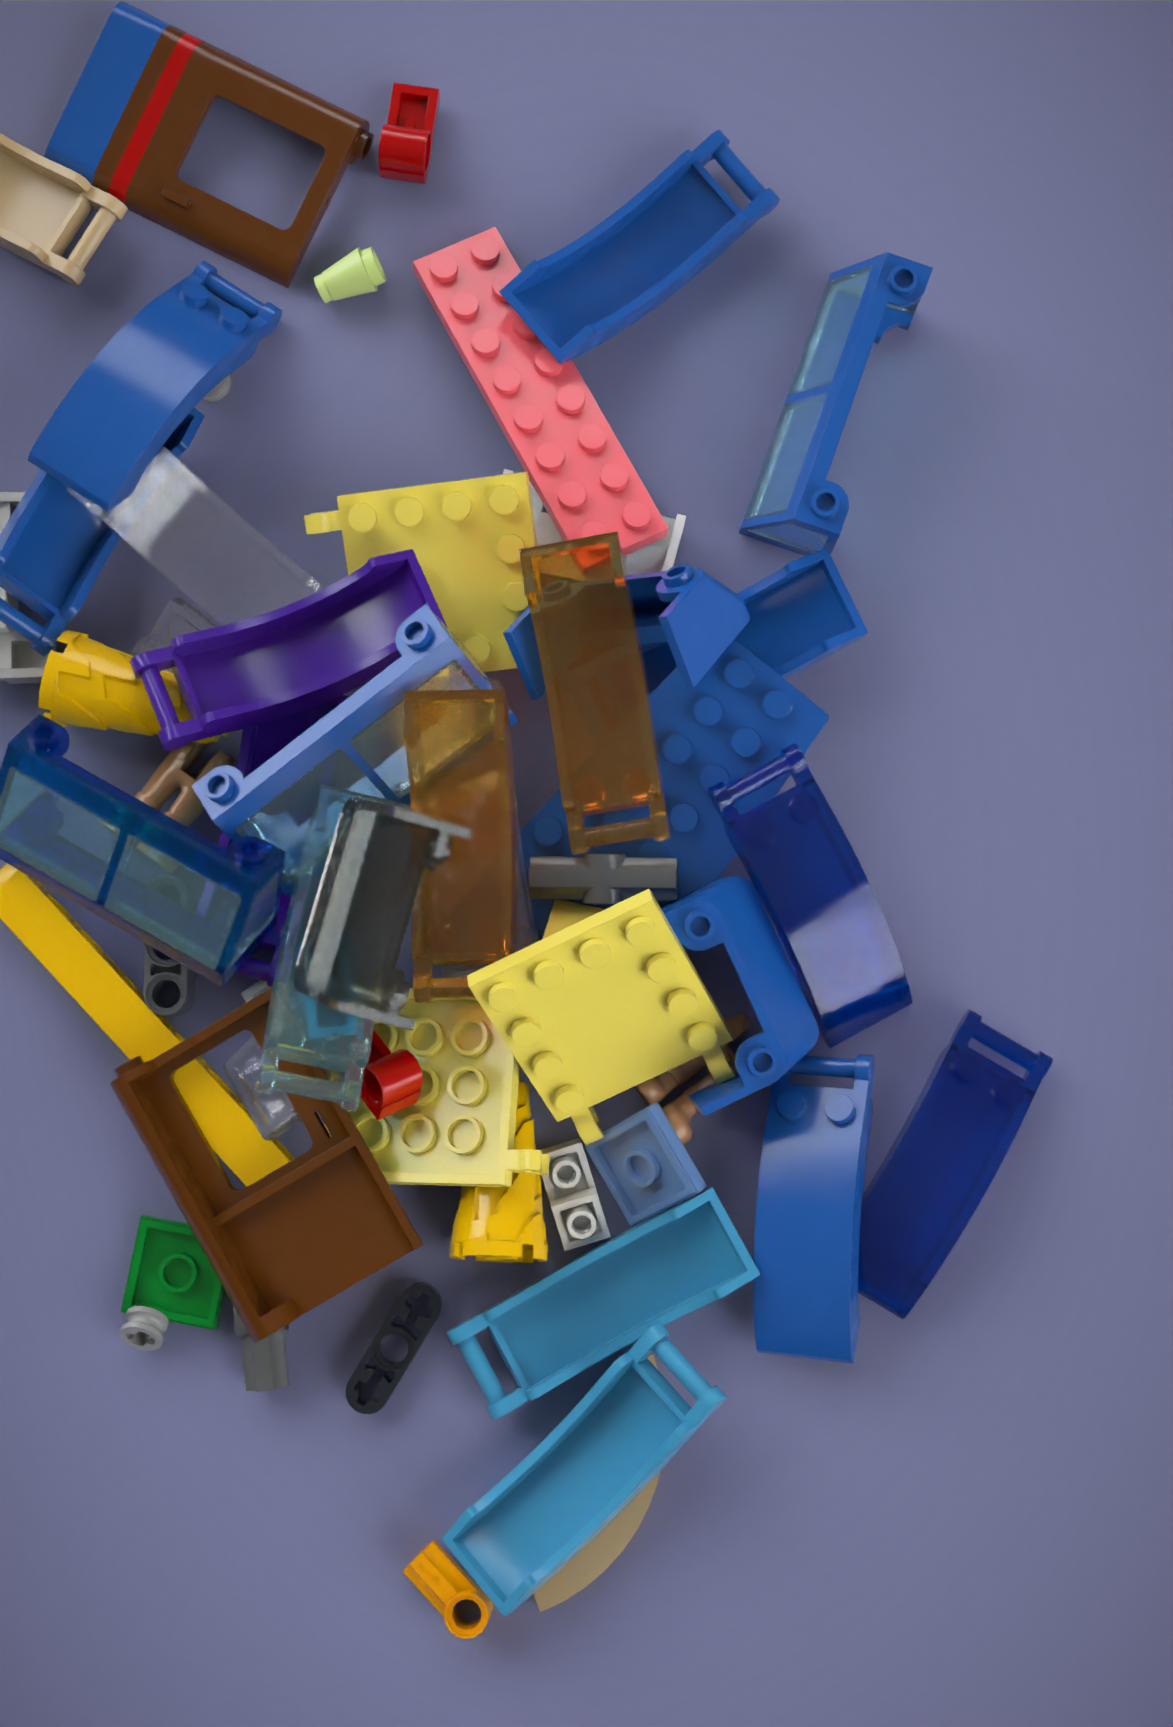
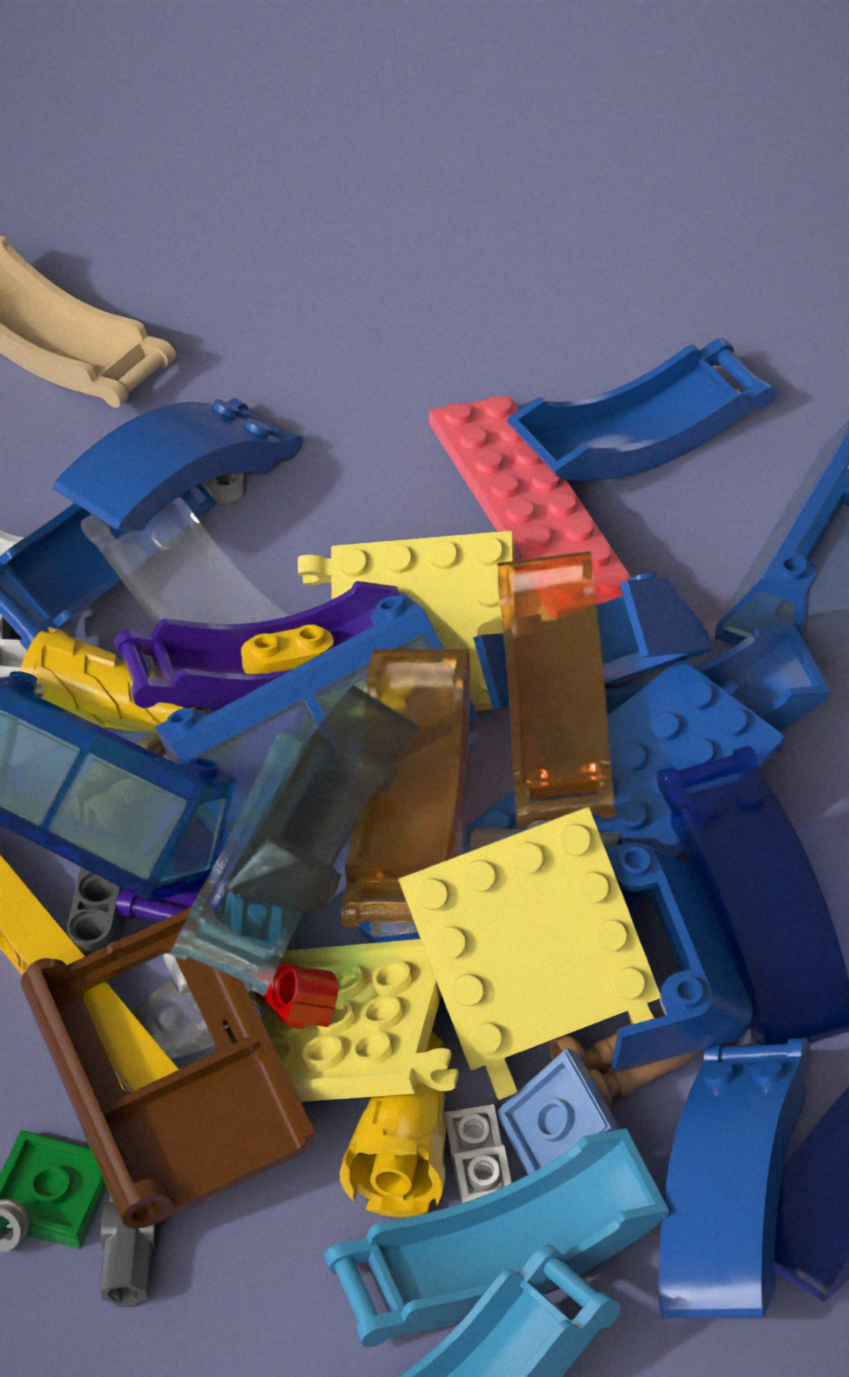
camera: 10 degrees right, 35 degrees down
reddish brown piece [44,1,374,288] -> none
yellowish green cone [314,247,386,303] -> none
black beam [346,1282,442,1414] -> none
red plate [378,83,440,184] -> none
none -> yellow plate [241,625,334,674]

